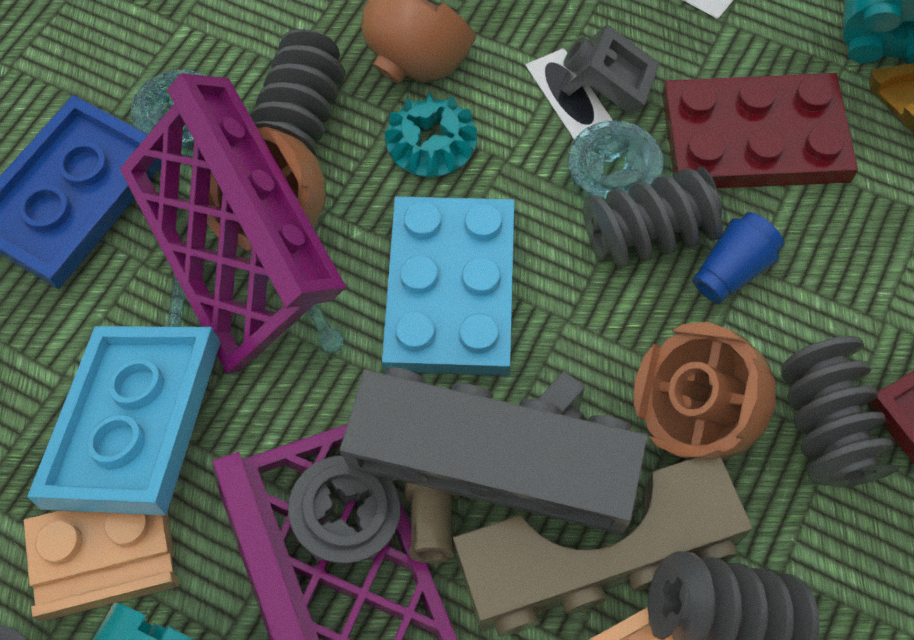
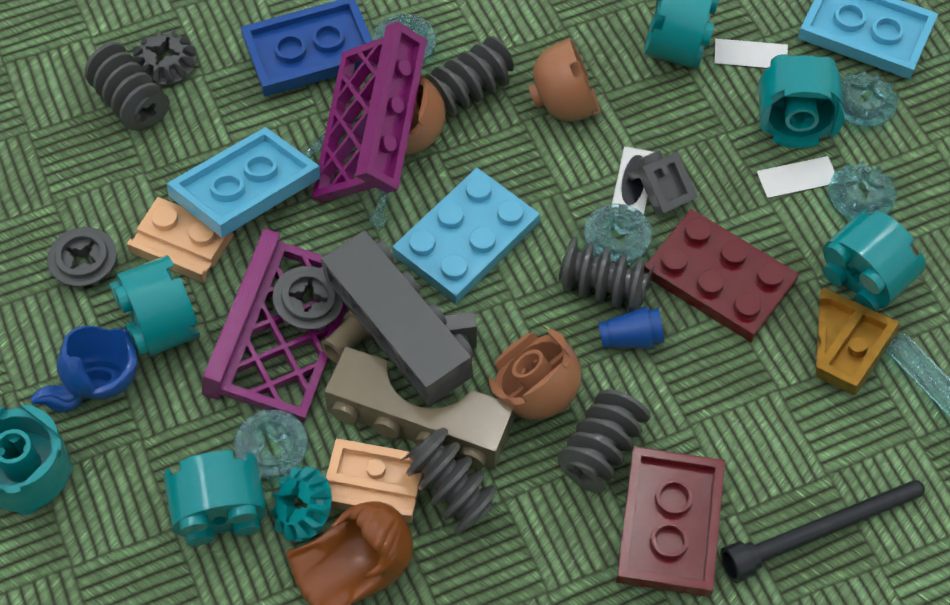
camera: 35 degrees right, 5 degrees down
teal gear [384,92,477,177] -> none

